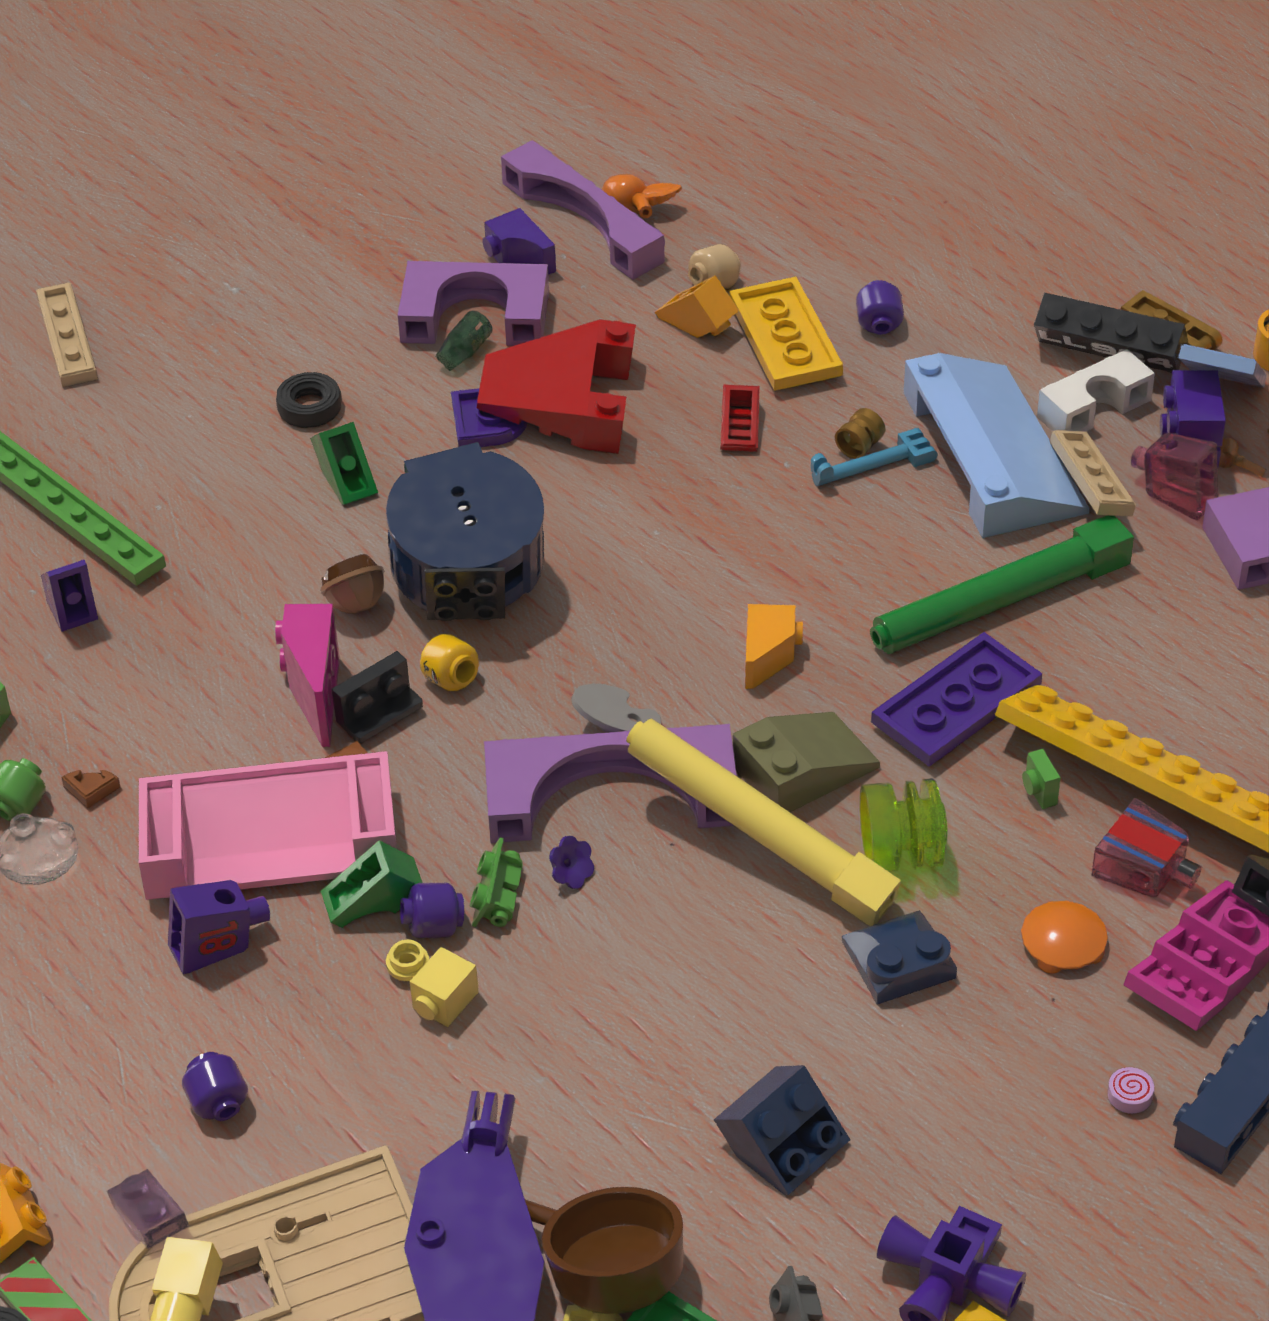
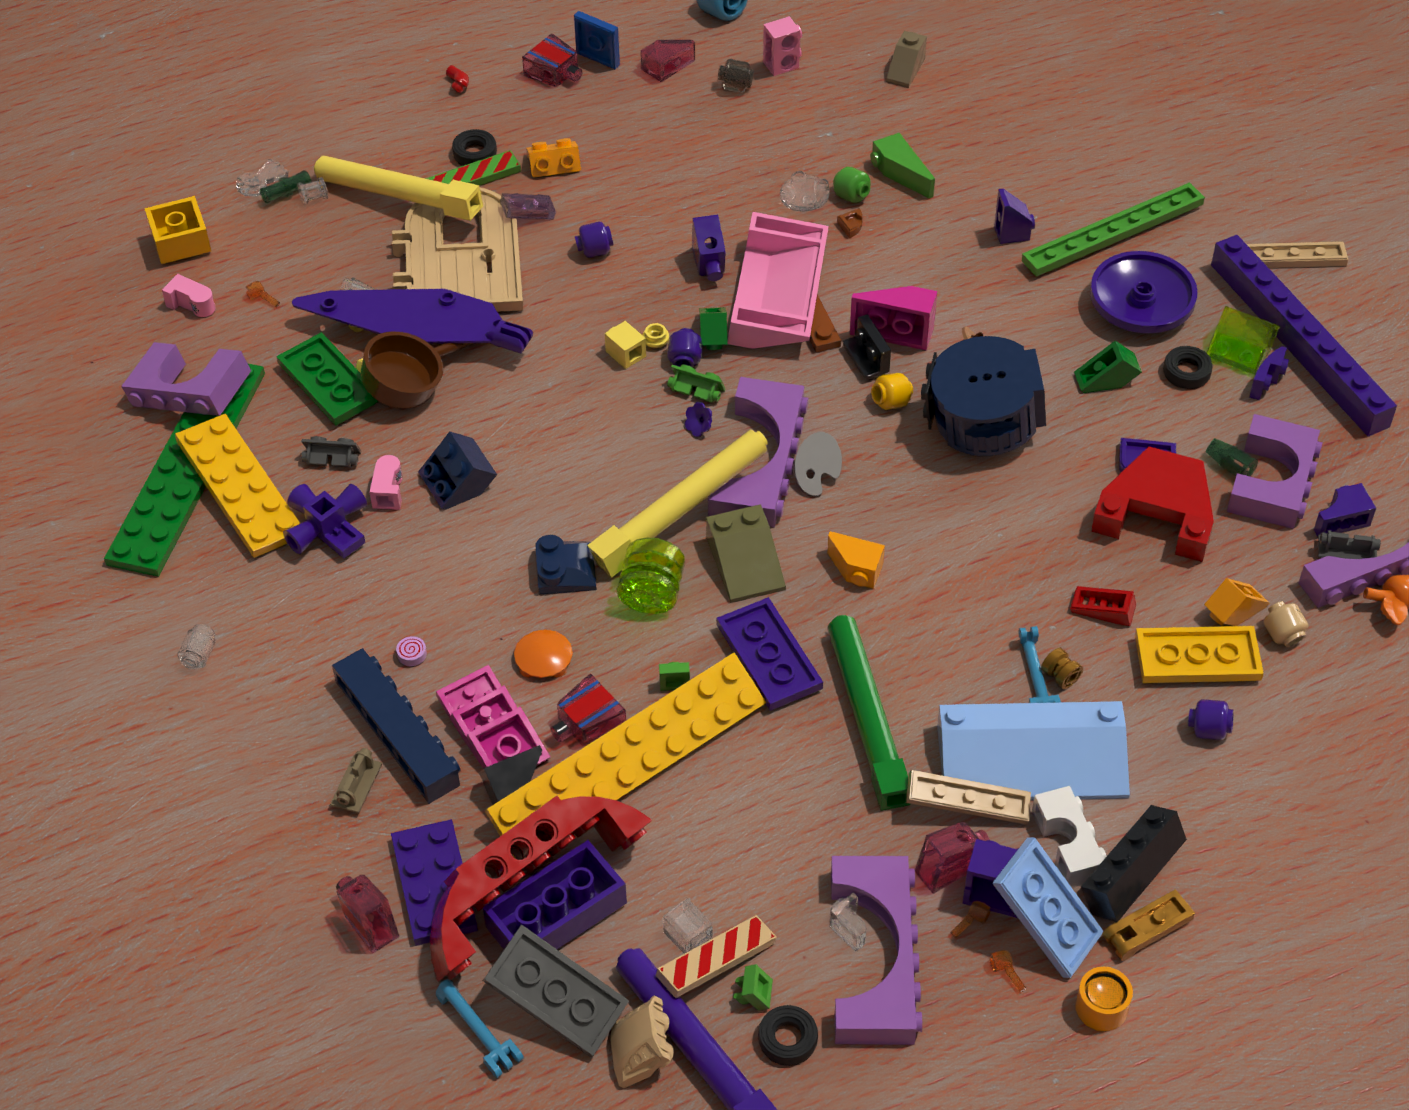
camera: 105 degrees right, 5 degrees up
none -> bright pink leg [369,455,402,510]
none -> dark purple dish [1090,251,1198,333]
none -> clear neon green slope [1206,306,1280,375]
none -> dark purple brick [1211,235,1397,437]
none -> dark purple slope [1249,346,1289,400]
none -> dark grey hinge [1318,530,1381,559]

